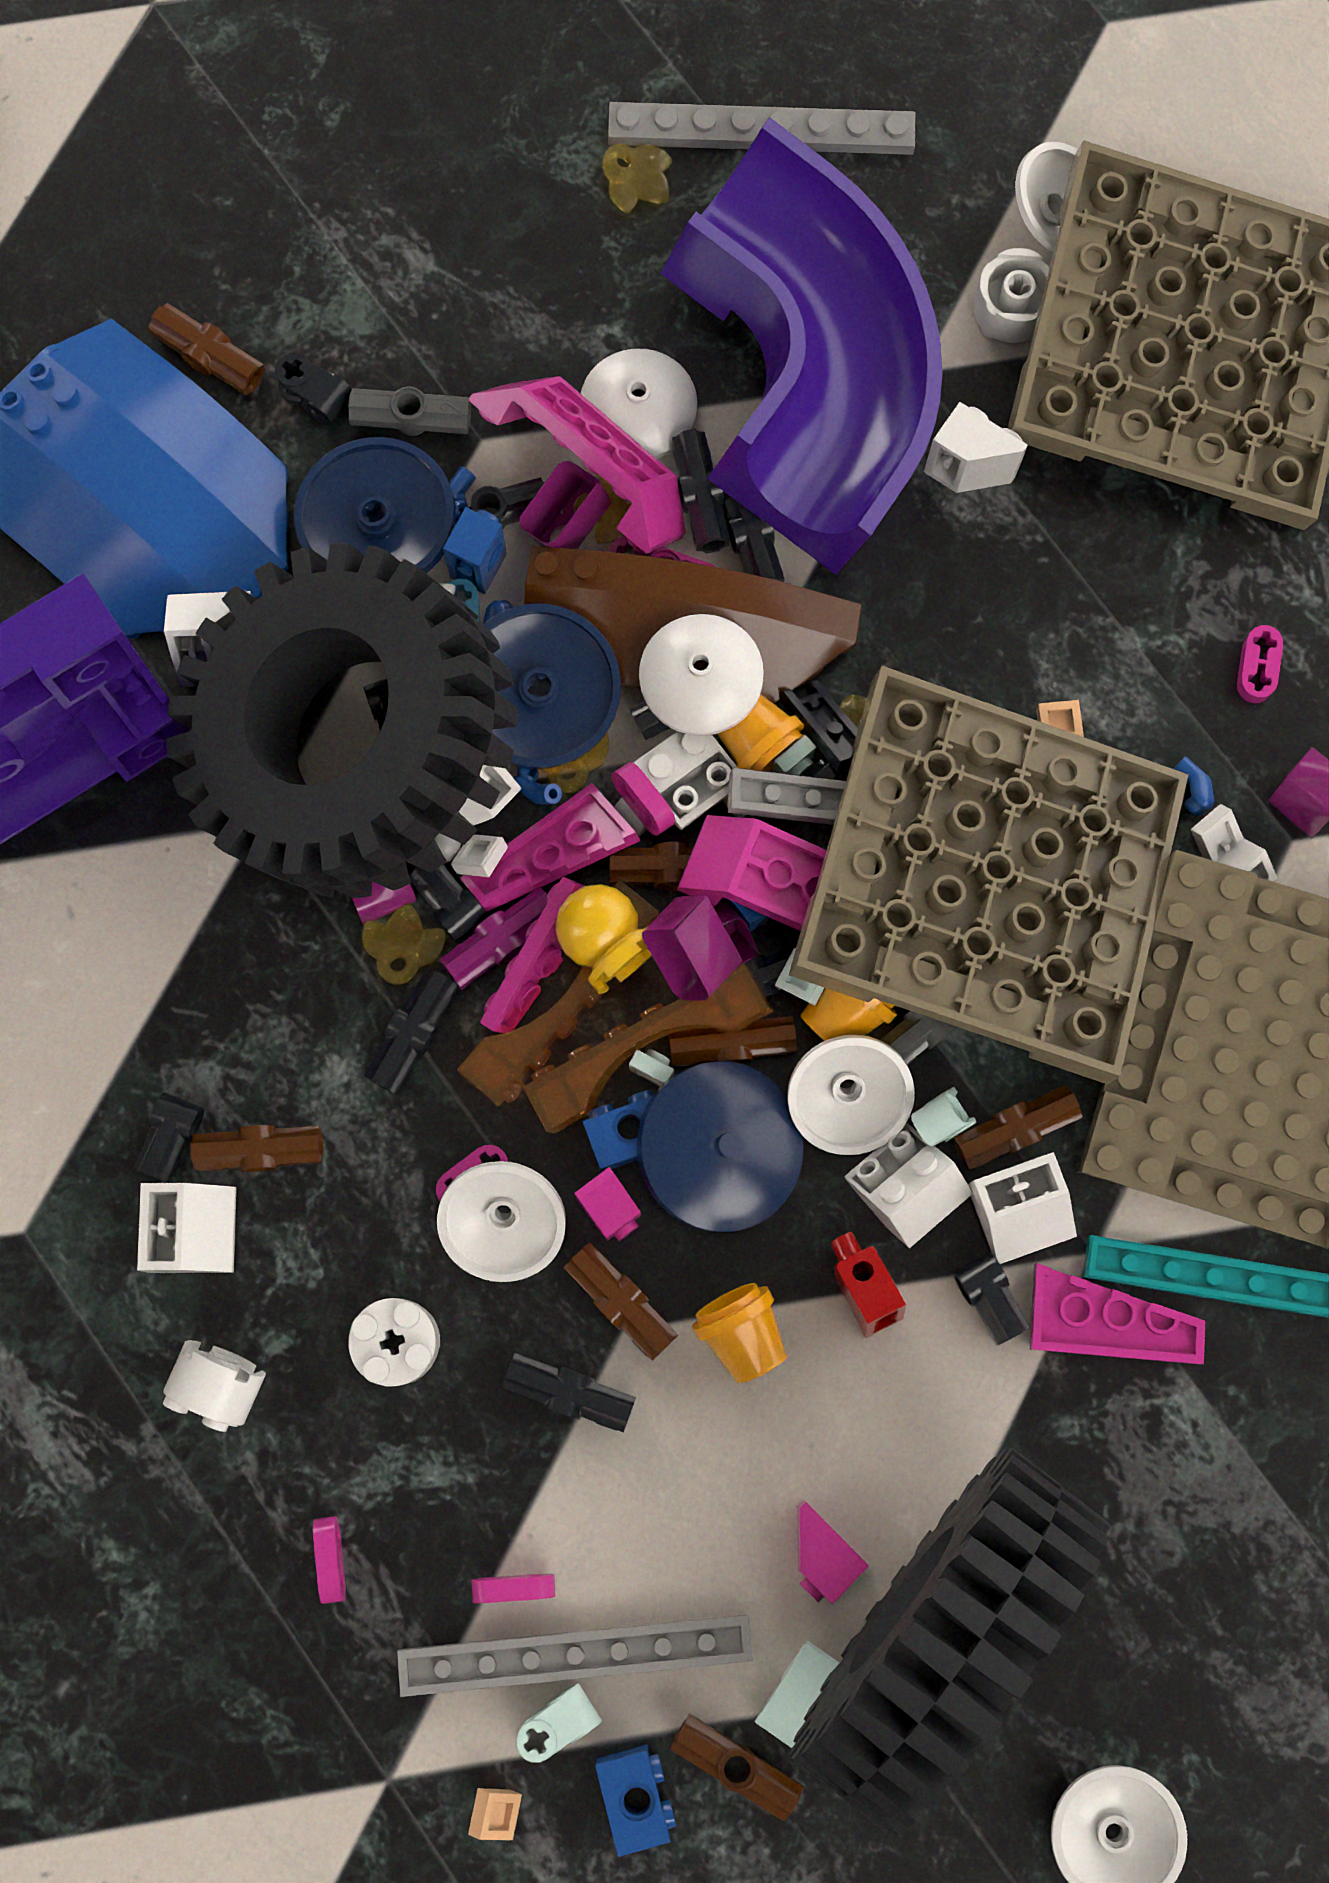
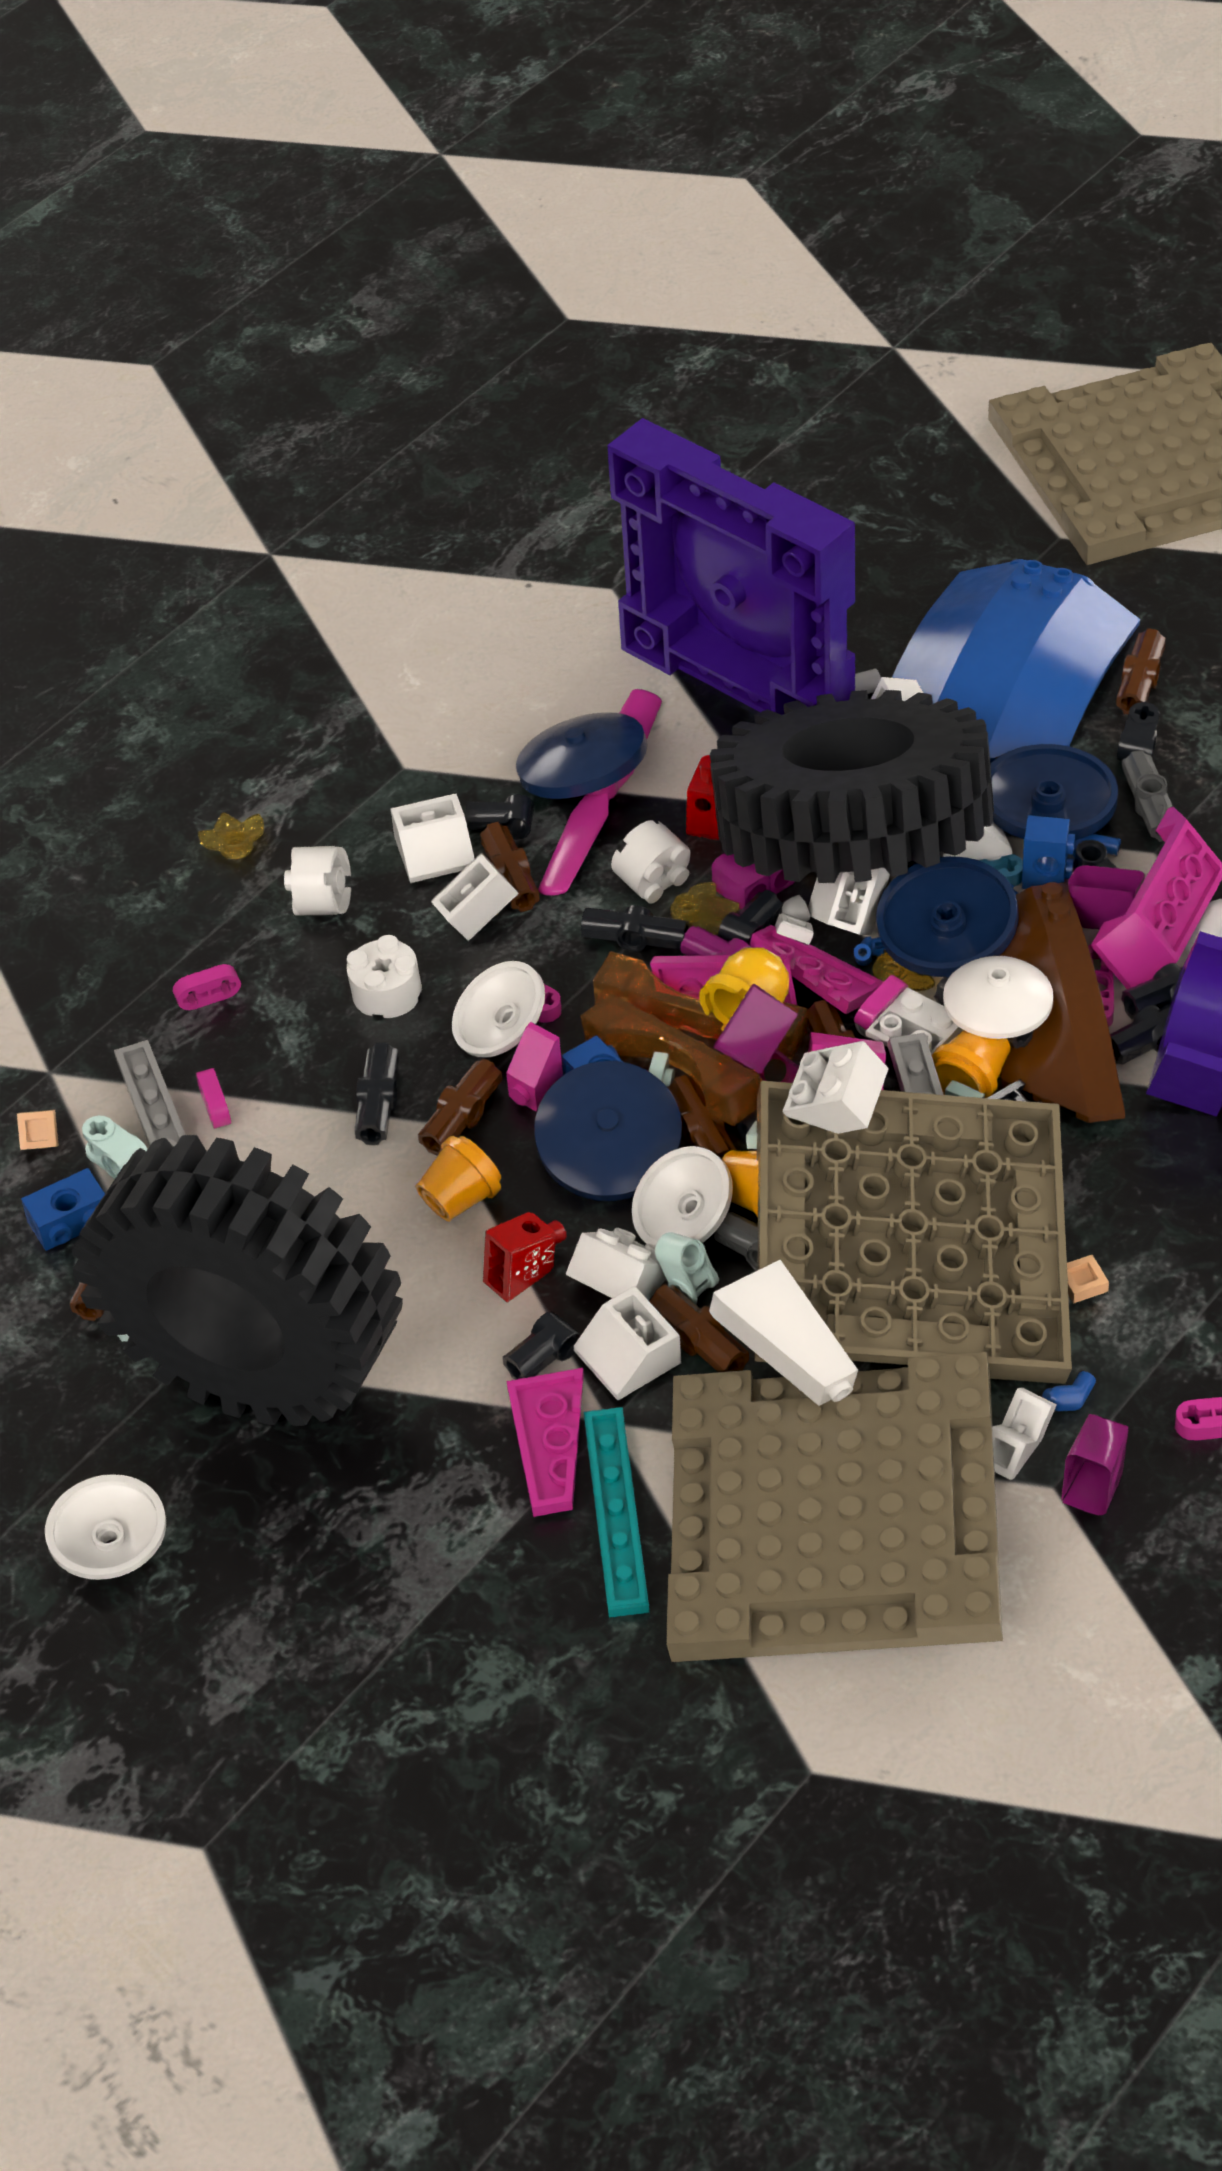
camera: 80 degrees right, 30 degrees down
none -> clear yellow plate [198,813,264,859]
none -> white slope [431,853,519,941]
none -> dark blue dish [516,713,648,799]
none -> dark pink piece [538,689,662,896]
none -> white brick [611,820,691,904]
none -> red torso [686,755,719,841]
none -> white slope [709,1260,858,1406]
none -> white slope [782,1041,889,1134]

